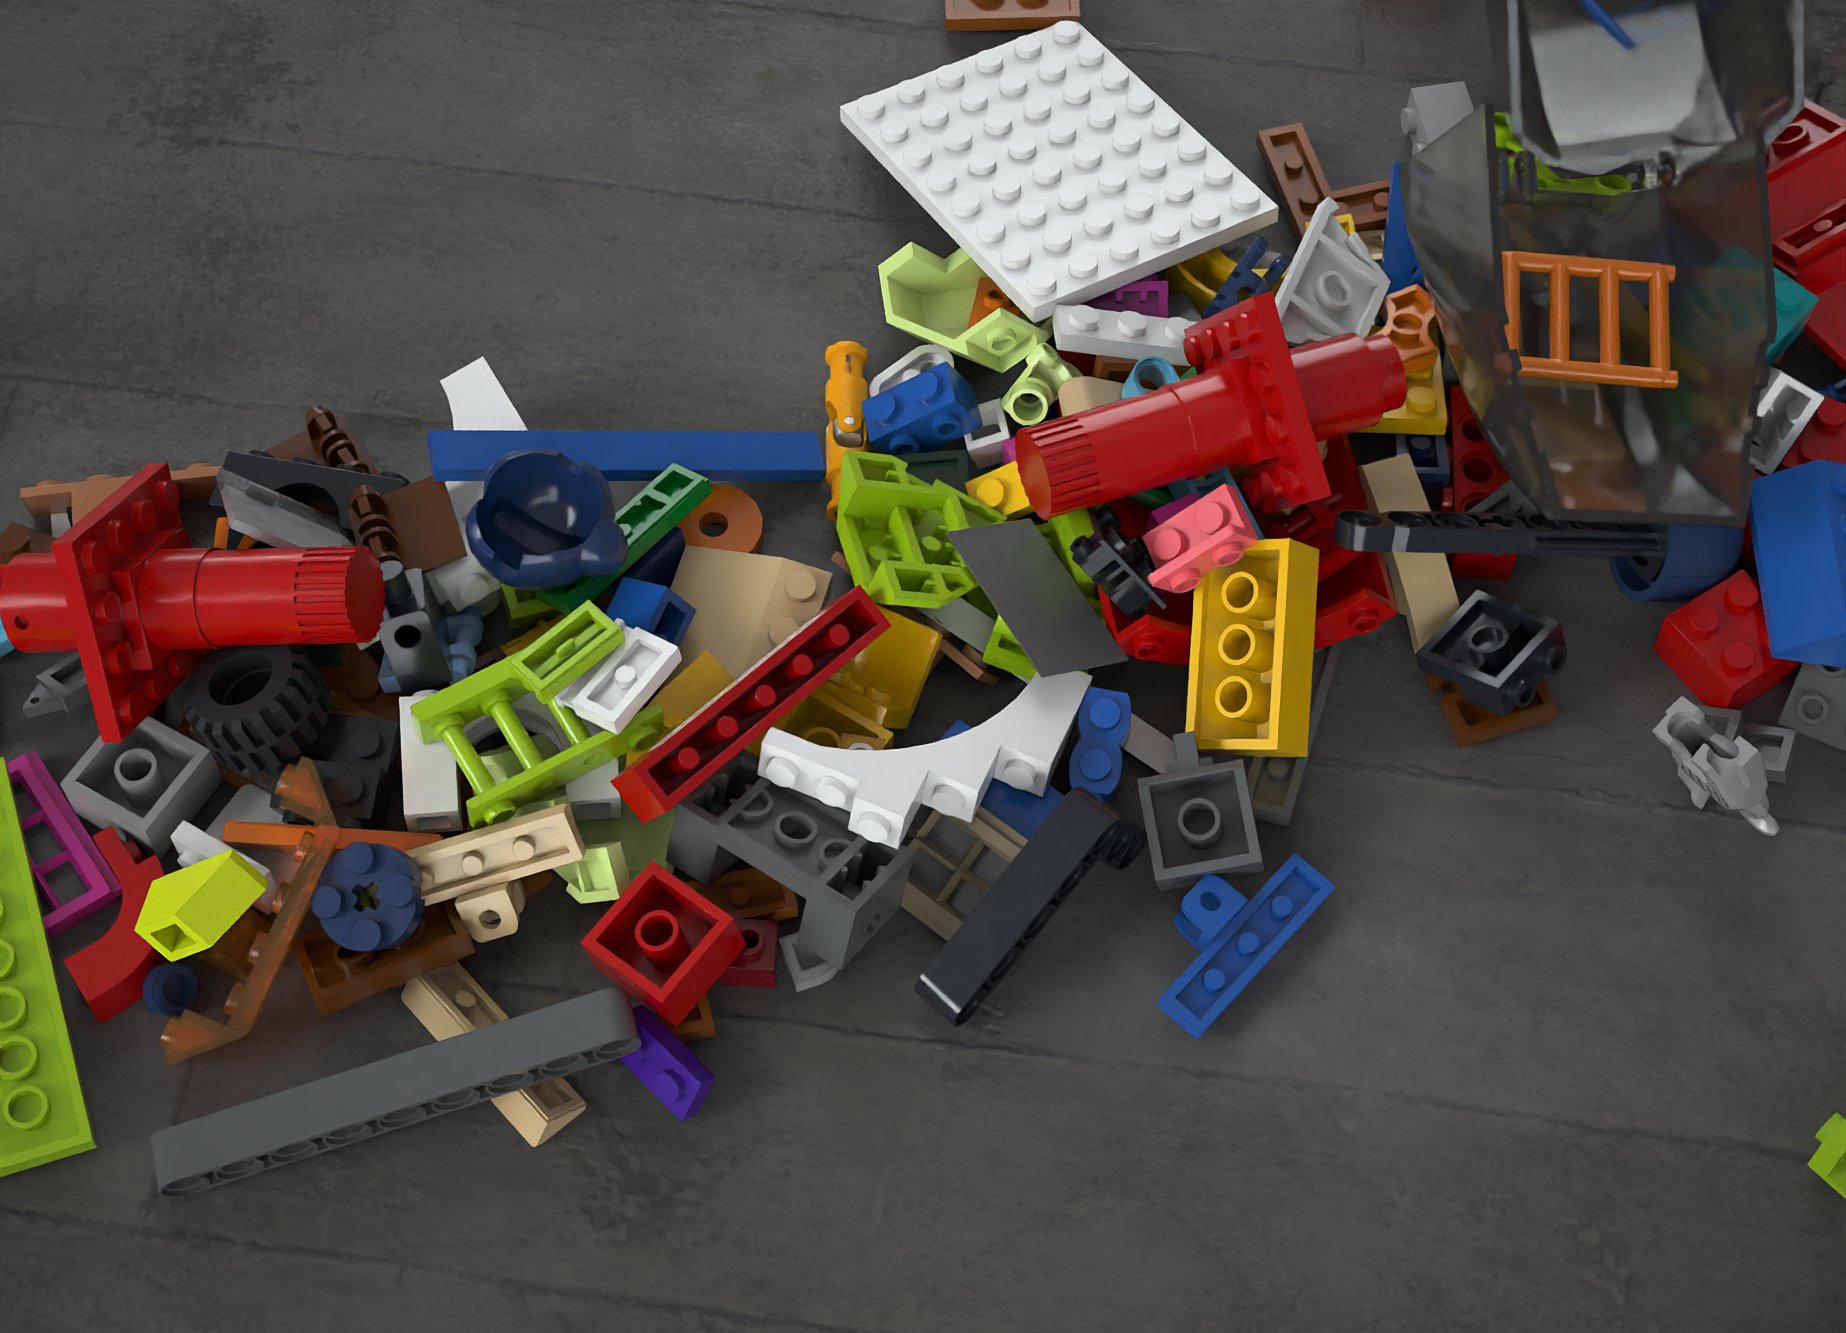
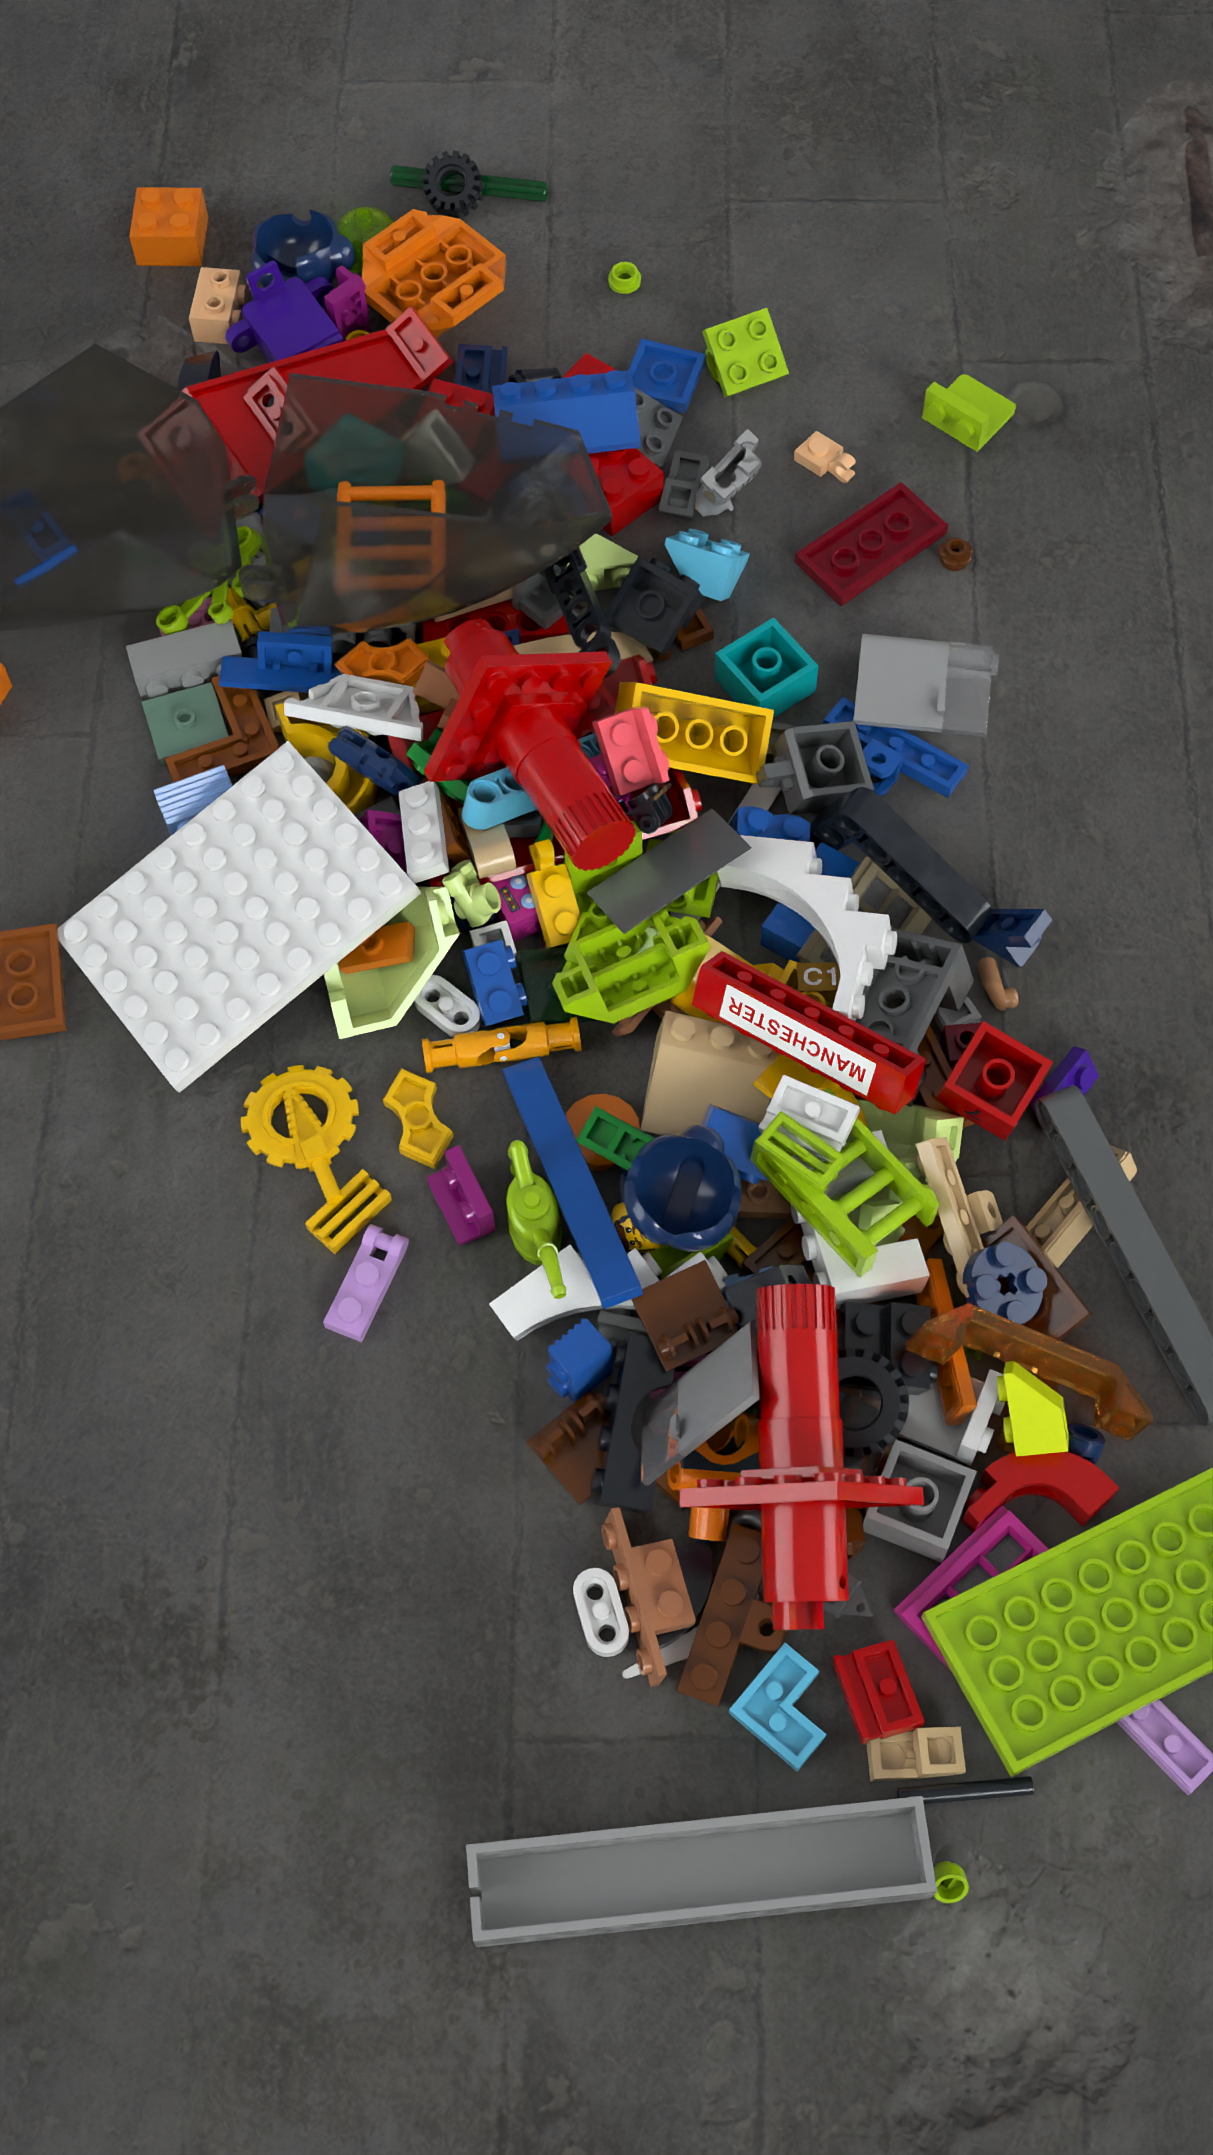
camera: 95 degrees left, 5 degrees up
none -> sand green plate [141,682,228,766]
none -> light blue brick [153,765,232,836]
none -> yellow bar [241,1065,359,1205]
none -> yellow tile [305,1169,392,1254]
none -> lavender plate [323,1224,409,1342]
none -> yellow tile [383,1068,453,1169]
none -> magenta bracket [427,1145,496,1246]
none -> lime piece [506,1140,566,1299]
none -> blue brick [546,1318,613,1402]
none -> yellowish green slope [564,533,638,594]
none -> white plate [573,1568,629,1657]
none -> medium azure slope [664,528,750,601]
none -> teal brick [714,617,818,718]
none -> light nougat plate [794,431,856,483]
none -> dark red plate [794,482,948,606]
none -> light grey door [853,634,999,737]
none -> reddish brown plate [938,537,973,571]
none -> dark blue slope [973,909,1052,967]
none -> medium nougat arm [977,957,1018,1011]

